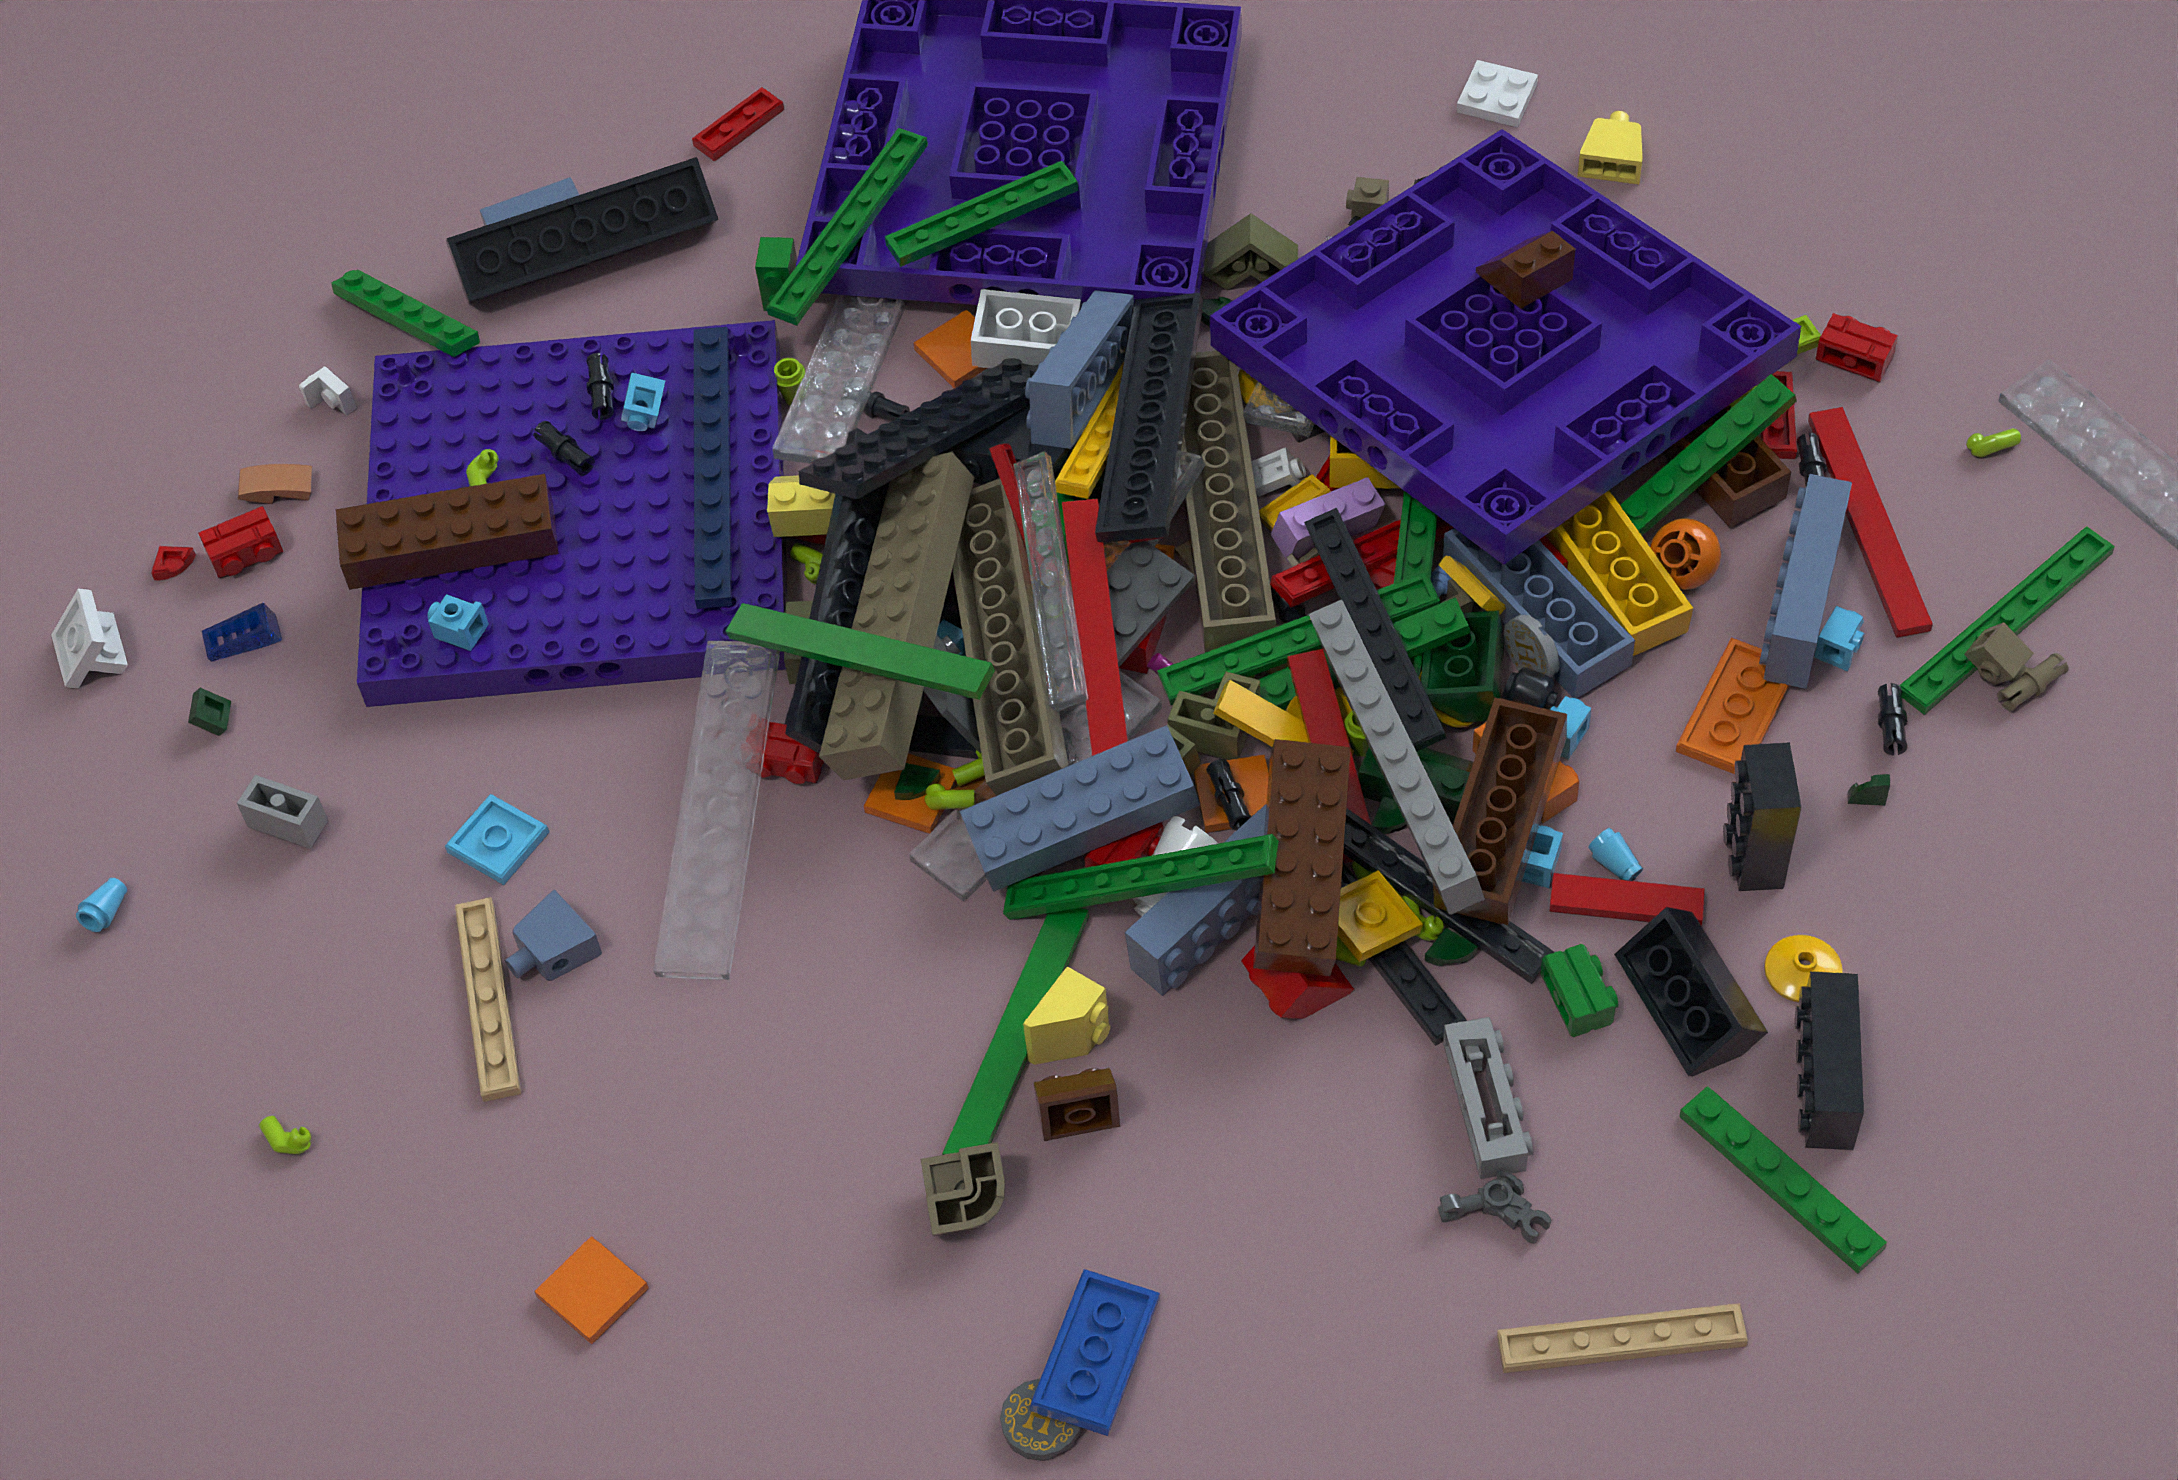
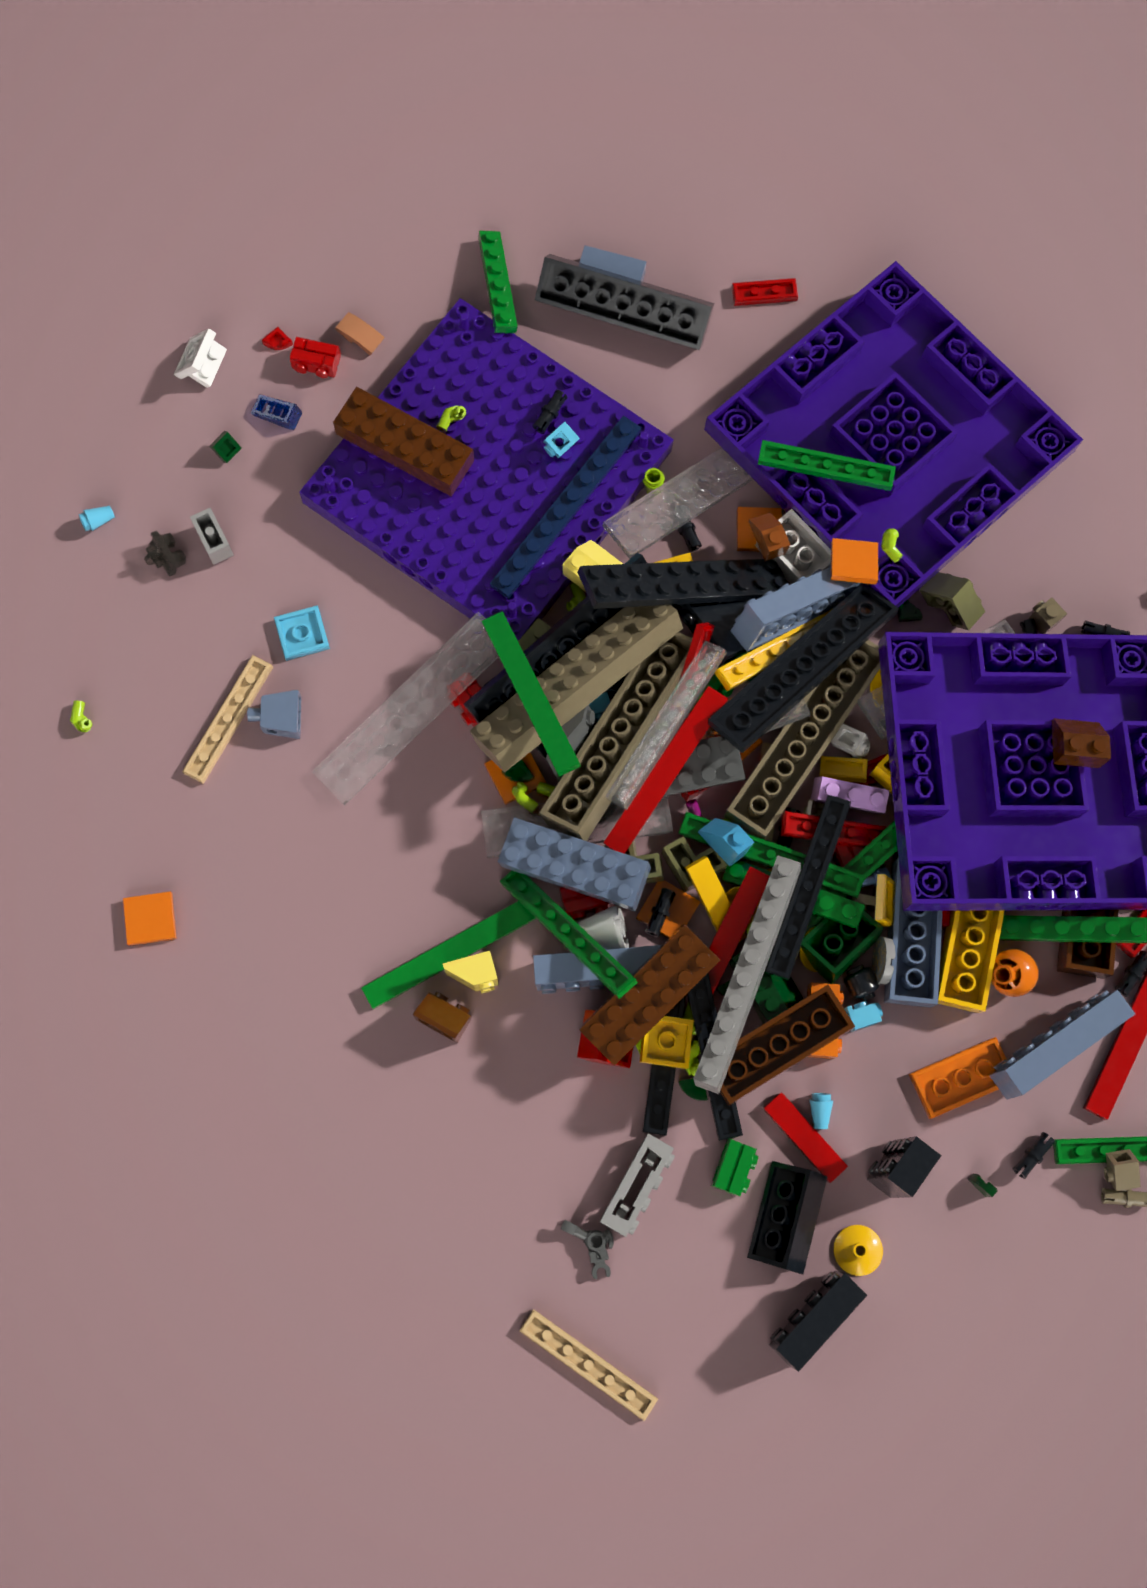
camera: 30 degrees right, 20 degrees up
white bracket [299,366,357,416] -> none
medium azure brick [427,594,489,651] -> none
black pin [533,421,595,476] -> none
green brick [755,237,797,311] -> none
green tile [766,128,928,326] -> none
dark tan brick [920,1142,1005,1237] -> none
dark grey tile [1000,1379,1081,1461] -> none
blue tile [1030,1269,1160,1436] -> none
medium azure brick [1522,825,1563,889] -> none
green plate [1679,1086,1887,1274] -> none
medium azure brick [1814,606,1865,672] -> none
none -> clear smoke hips [144,531,186,576]
none -> dark azure slope [698,818,754,867]
none -> dark orange slope [749,513,790,561]
none -> orange tile [831,538,878,585]
none -> lime arm [881,528,903,563]

